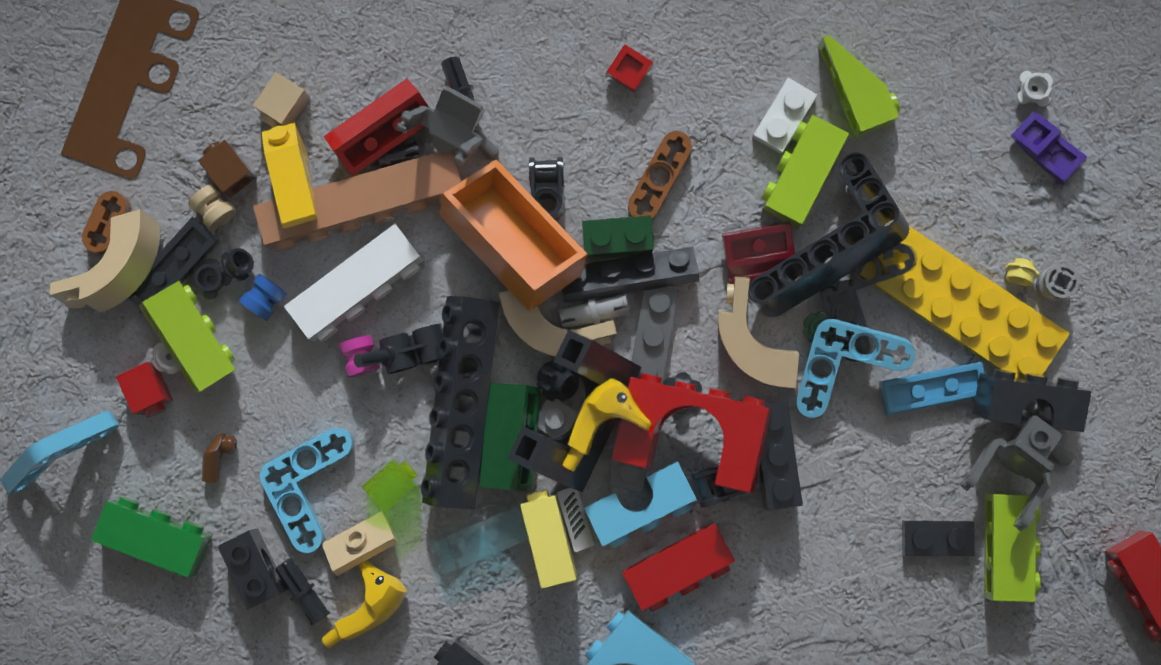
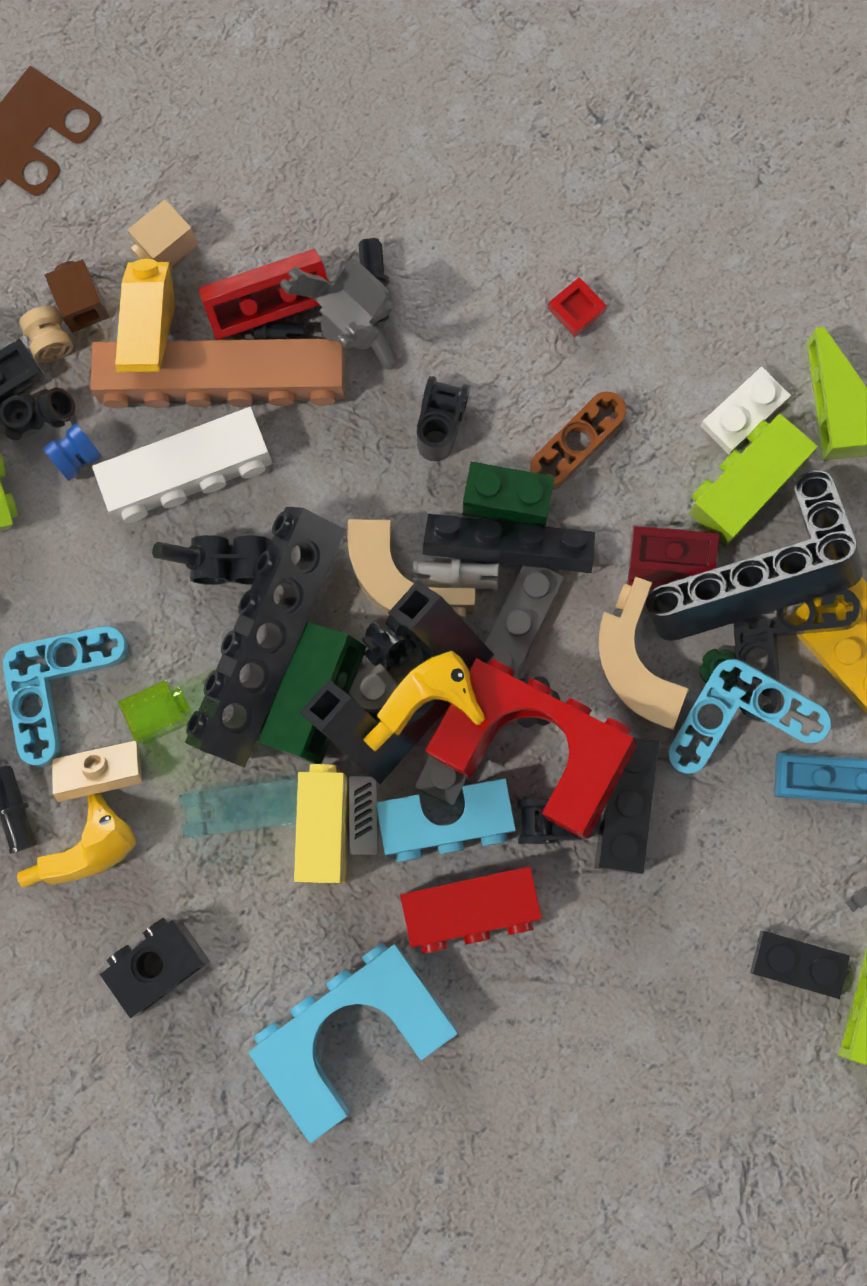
camera: 15 degrees right, 5 degrees down
dark pink wheel [338,335,381,378] -> none
orange piece [440,160,587,312] -> none

